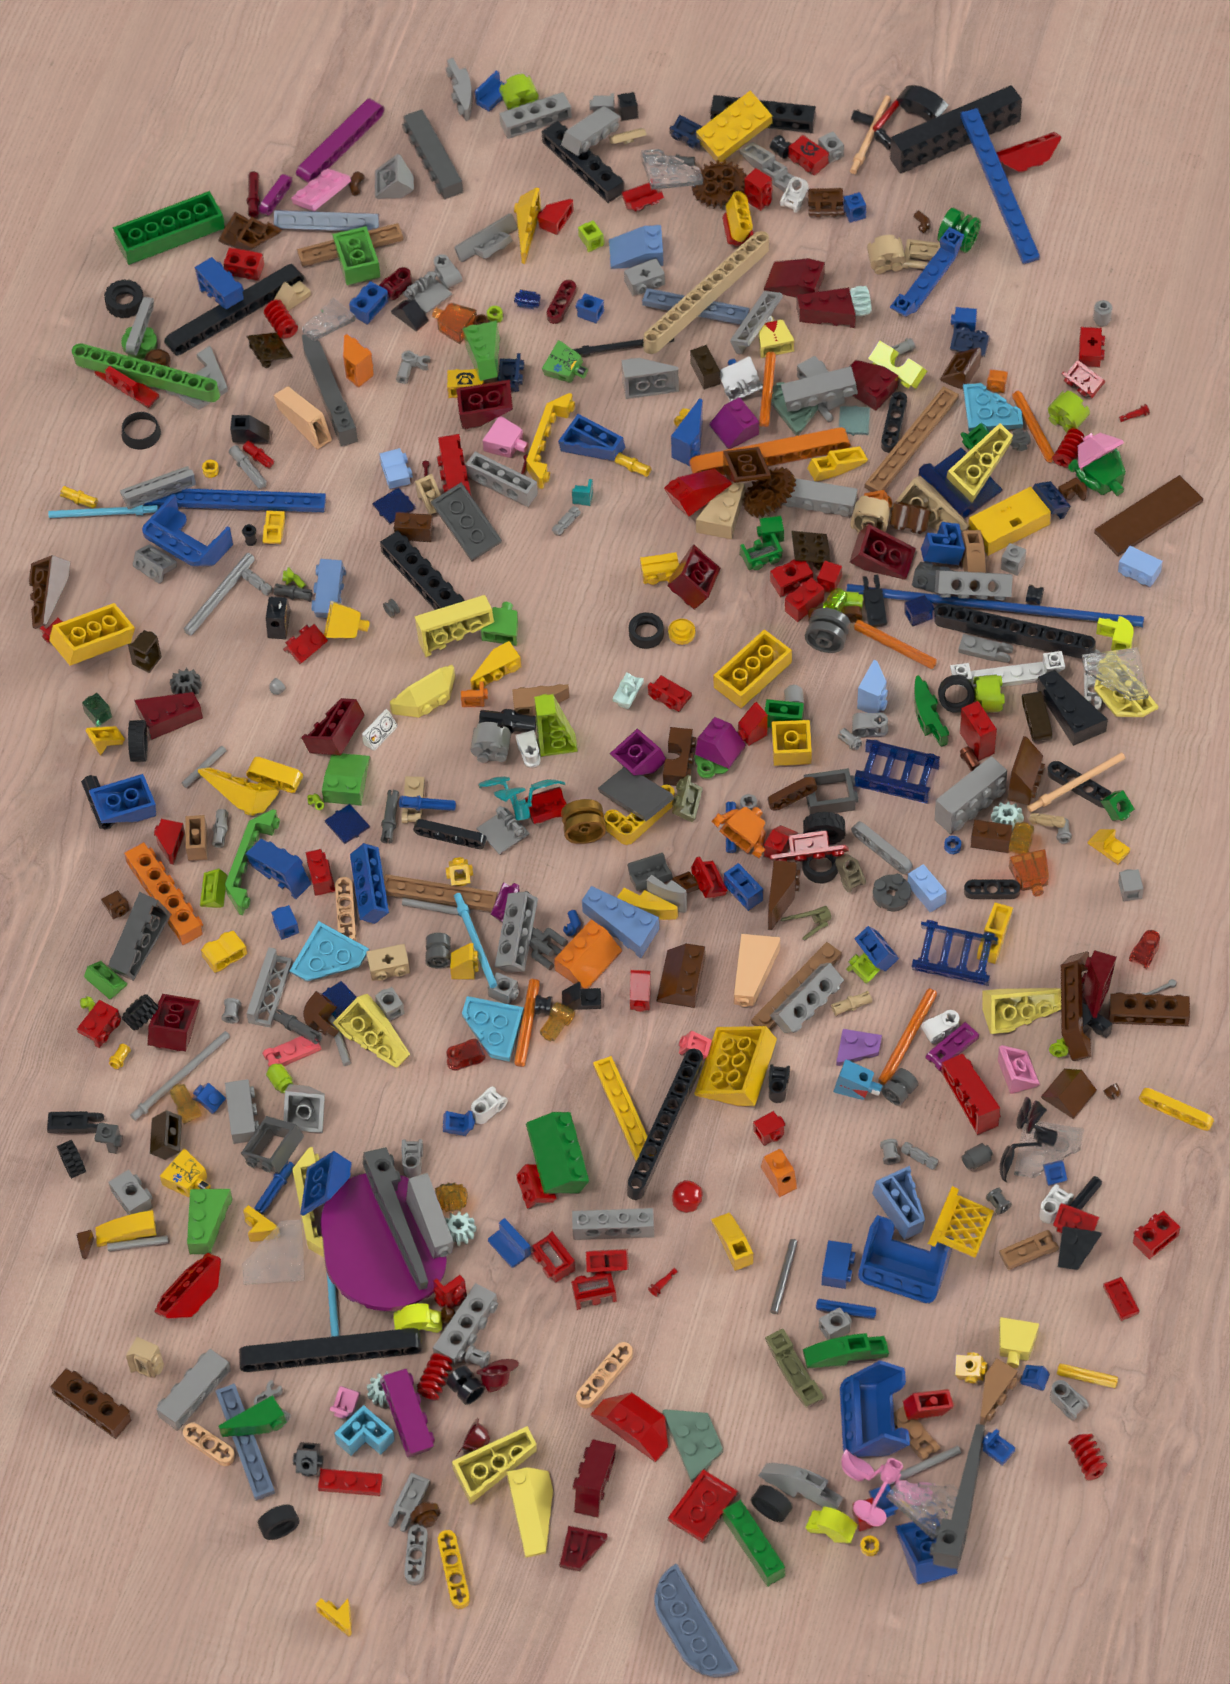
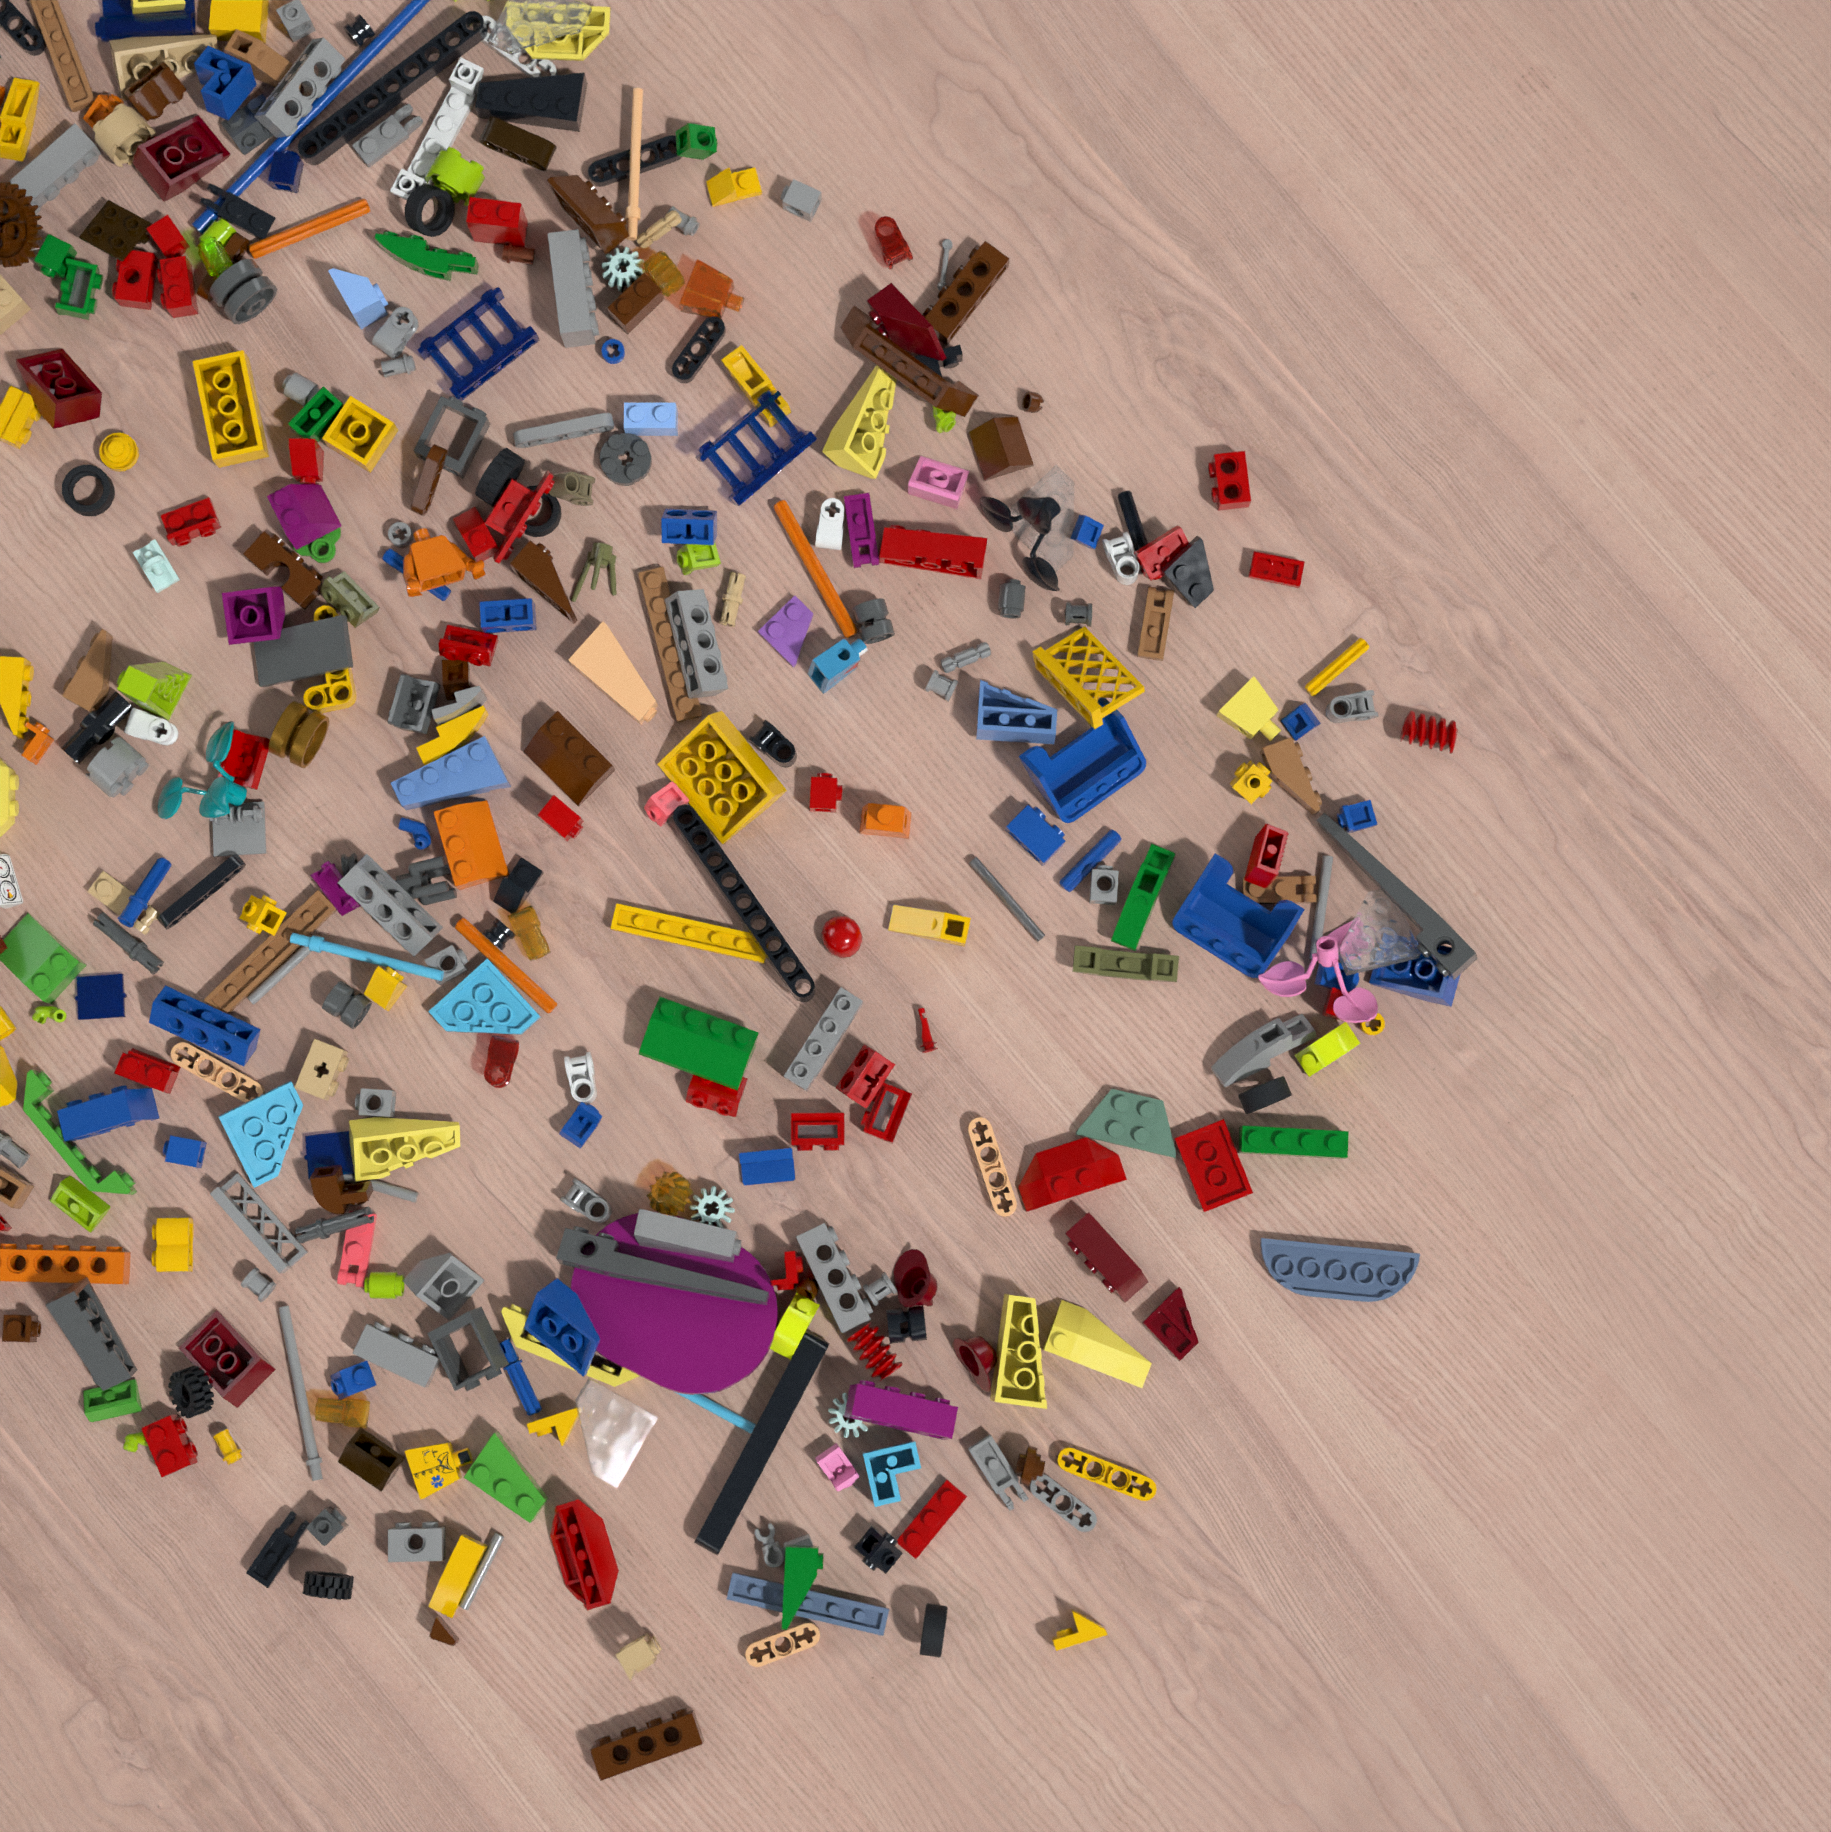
camera: 60 degrees left, 25 degrees up
light grey brick [157,1349,231,1431] -> none
yellow beam [1139,1088,1214,1131] -> none

